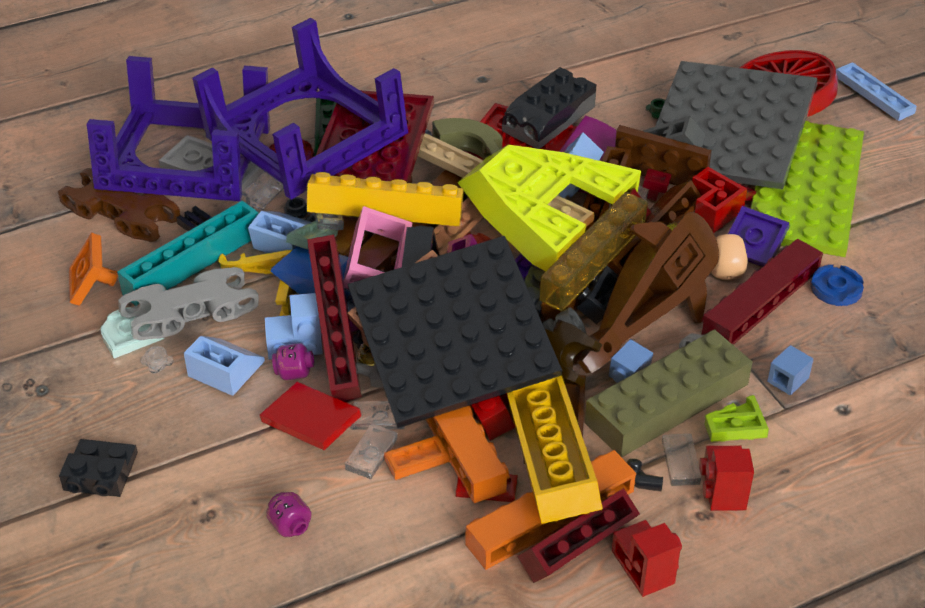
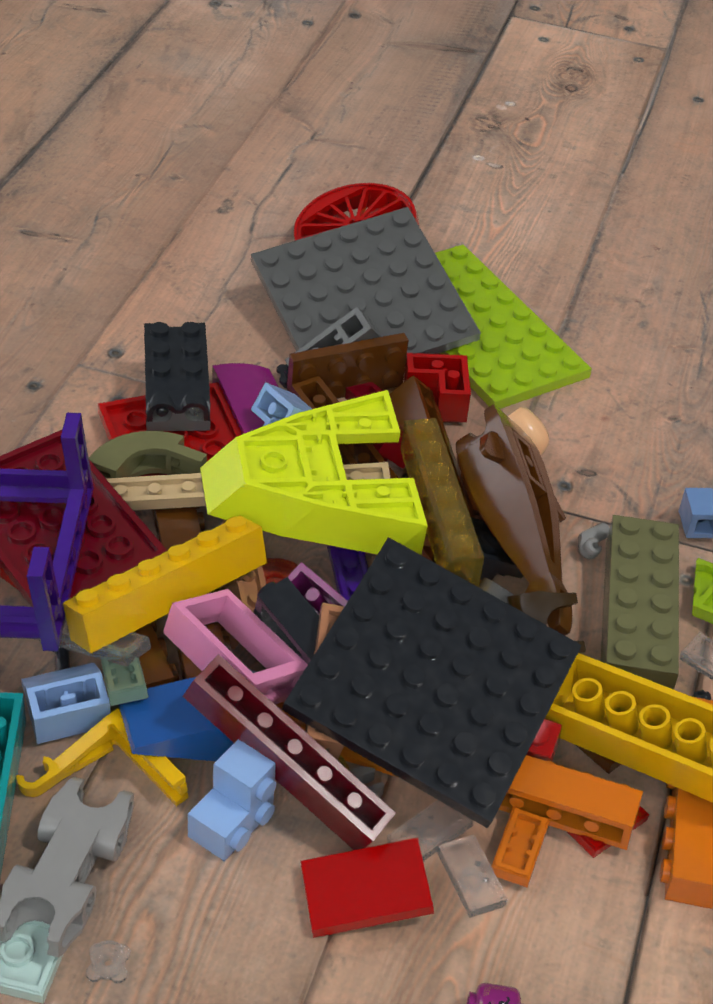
camera: 50 degrees left, 0 degrees up
light blue slope [184,336,265,396] -> none
magenta head [272,343,315,380] -> none
black plate [284,197,308,219] -> none
medium blue brick [609,339,653,383] -> none
dark green plate [646,98,665,119] -> none
dark red brick [701,238,823,345] -> none
dark purple plate [728,206,790,267] -> none
blue tile [811,265,864,306] -> none
light blue plate [836,62,917,121] -> none

